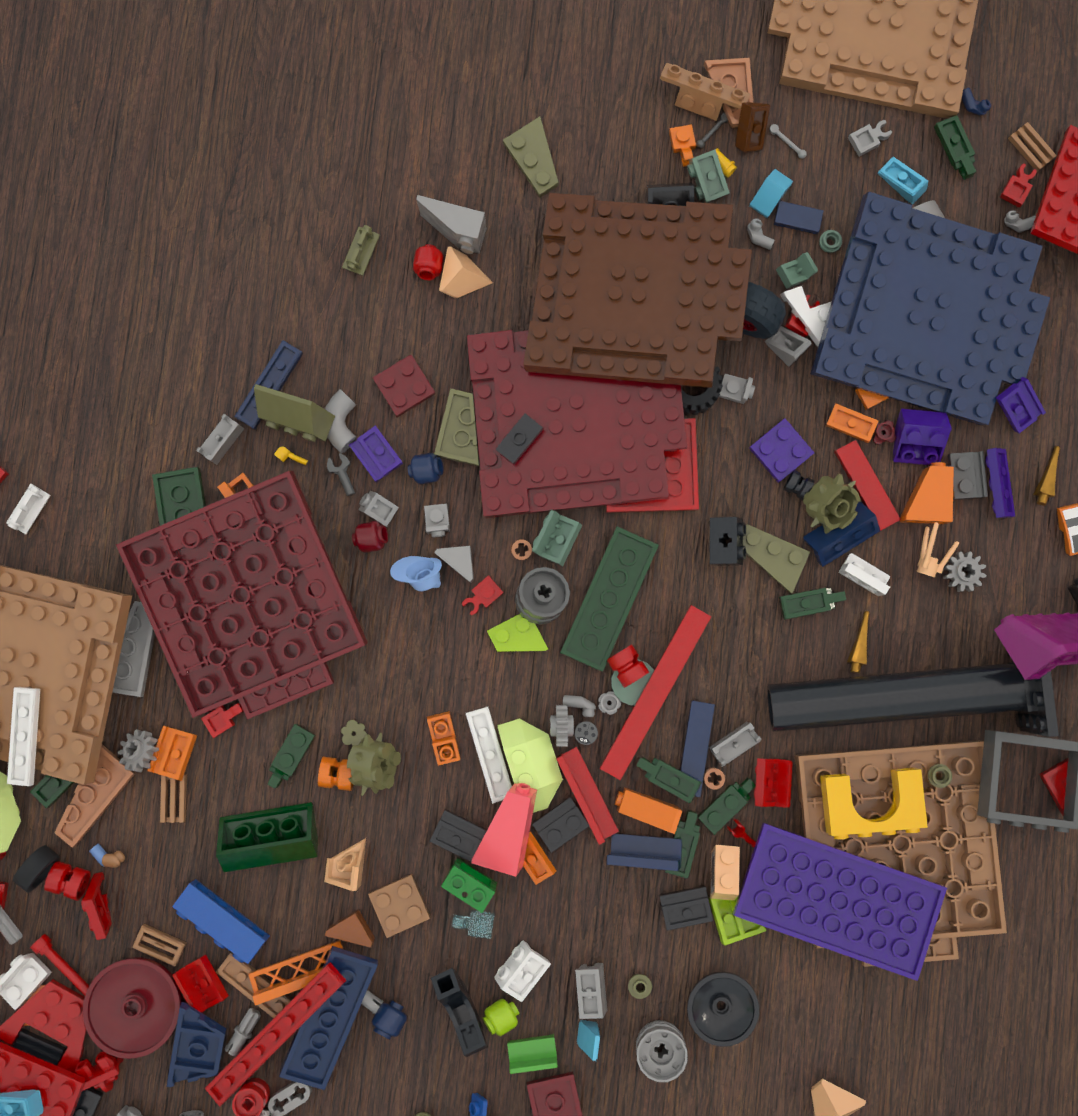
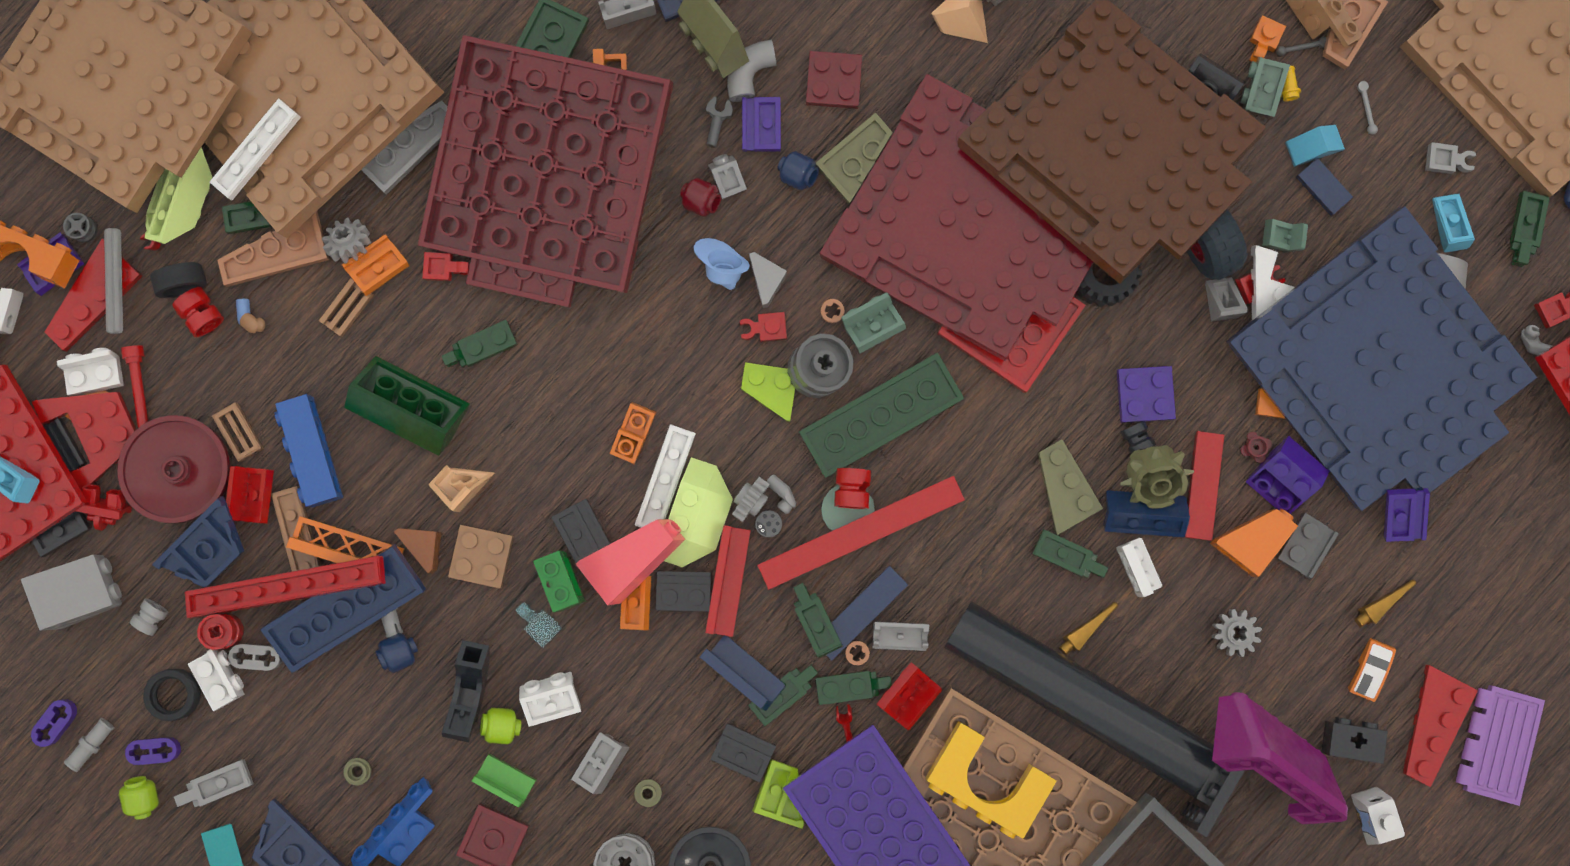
camera: 35 degrees right, 0 degrees up
red wing [81,872,111,940] -> none
light grey axle [225,1008,261,1056] -> none
yellow hand [274,447,308,465] -> none
orange wheel [318,757,354,791] -> none
olive plant [341,720,367,746] -> none
olive brick [347,733,401,796] -> none
light grey bracket [424,504,450,537] -> none
black plate [496,413,544,465] -> none
medium azure slope [577,1020,600,1061] -> none
light grey plate [598,691,621,715] -> none
orange slope [615,787,682,834] -> none
black brick [710,517,746,566] -> none
light nougat brick [710,845,740,900] -> none
light grey bracket [719,374,755,404] -> none
reddish brown slope [735,102,770,152] -> none
light grey arm [747,219,774,250] -> none
sand green plate [819,230,842,253] -> none
orange plate [826,403,878,443] -> none
light nougat plant [917,522,959,577] -> none
olive plate [927,764,952,788] -> none
dark purple plate [986,448,1015,518] -> none

